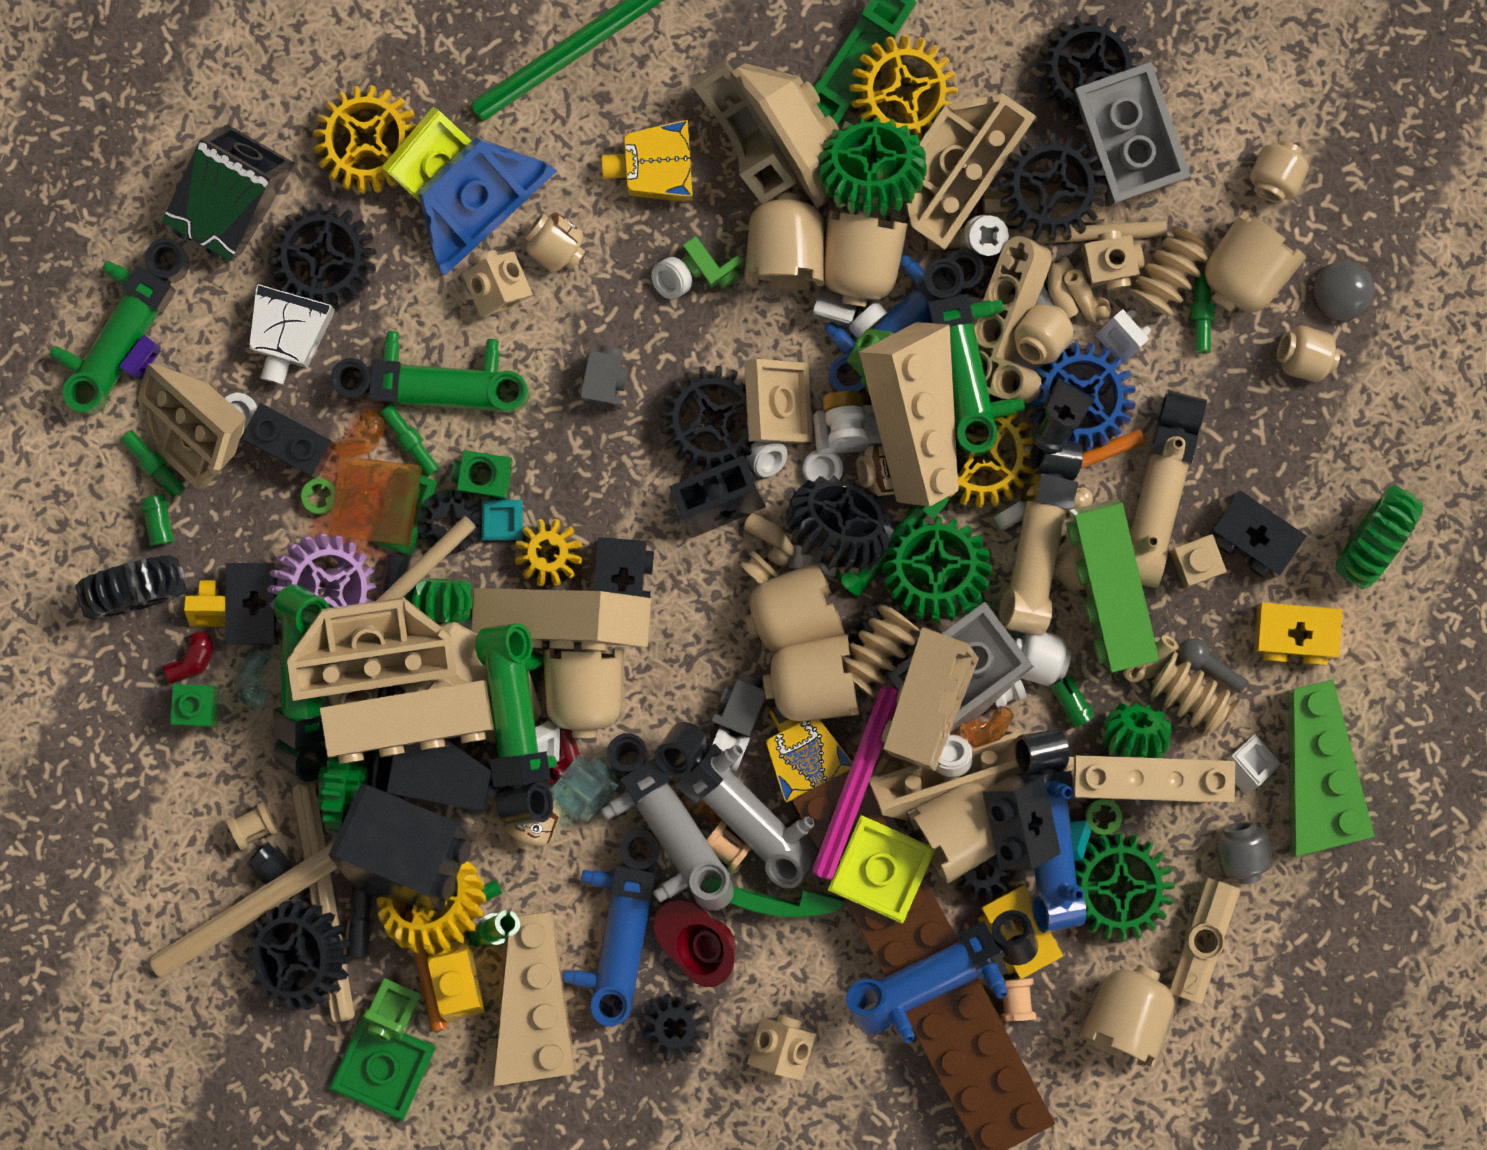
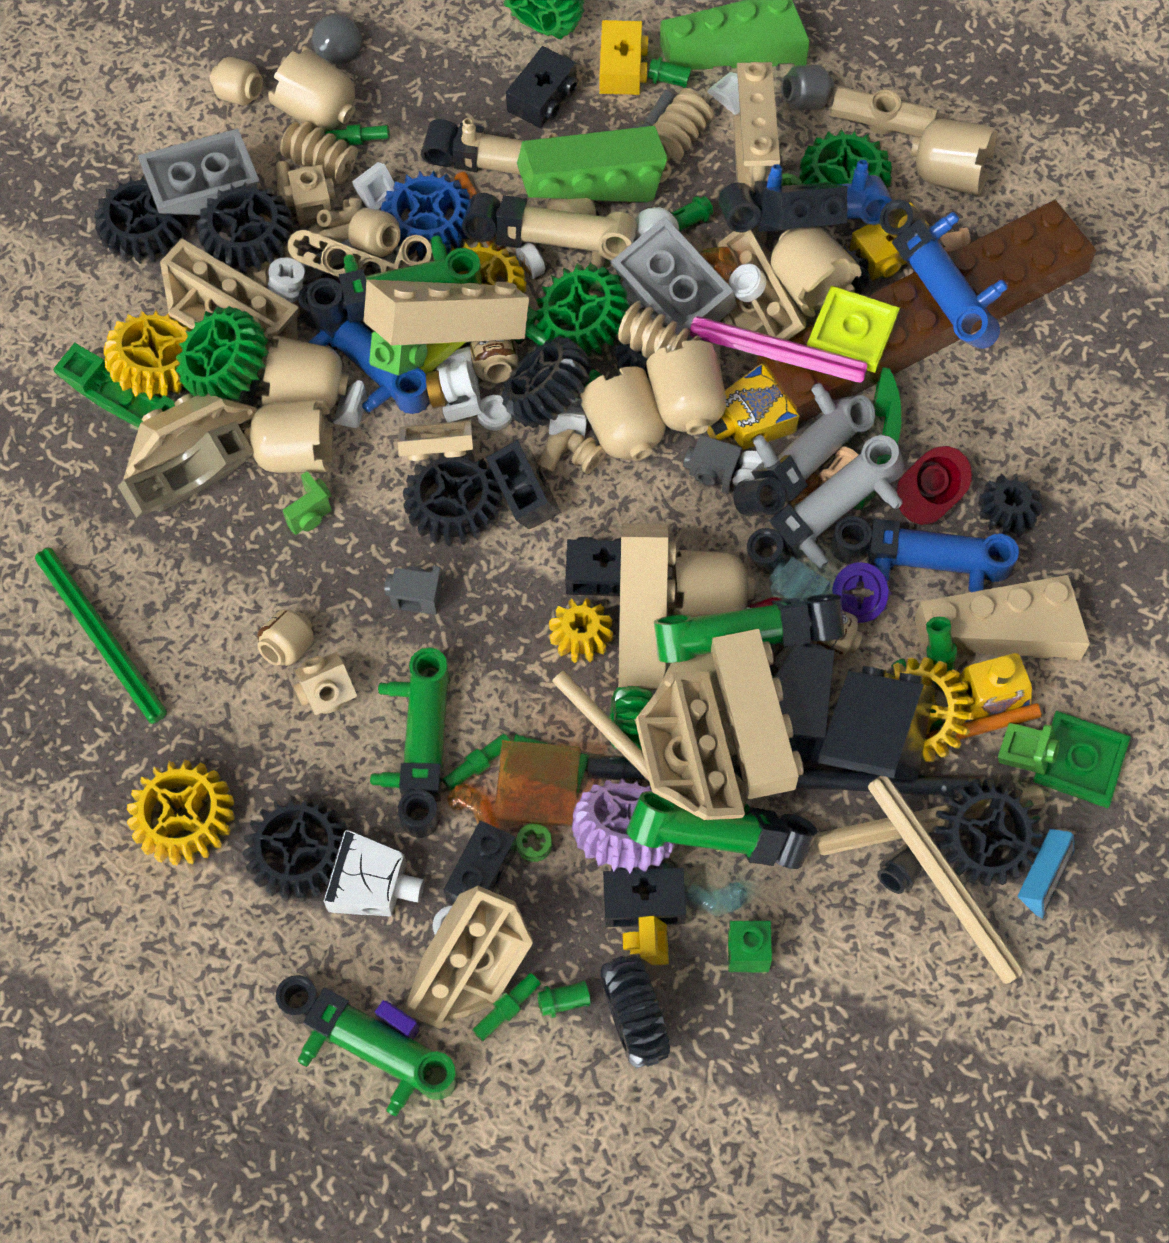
camera: 90 degrees left, 20 degrees down
slope [161,124,295,261] -> none
dark red arm [163,631,213,684] -> none
tan bush [226,802,279,851] -> none
green gear [317,757,369,831] -> none
neon yellow tile [382,107,471,203] -> none
blue wing [417,137,557,276] -> none
black gear [417,490,482,554] -> none
green brick [452,450,513,500] -> none
teal tile [482,500,523,541] -> none
yellow torso [602,120,693,202] -> none
white tile [651,257,692,299] -> none
white tile [746,442,787,478] -> none
tan brick [747,1014,816,1081] -> none
white tile [849,303,888,339] -> none
tan wedge [882,627,979,772] -> none
black piece [1031,378,1095,453] -> none
green gear [1102,701,1171,758] -> none
tan brick [1170,534,1227,588] -> none
tan head [1277,325,1340,382] -> none
none -> green pin [647,57,691,88]
none -> dark purple gear [832,562,892,623]
none -> dark azure slope [1017,829,1075,918]

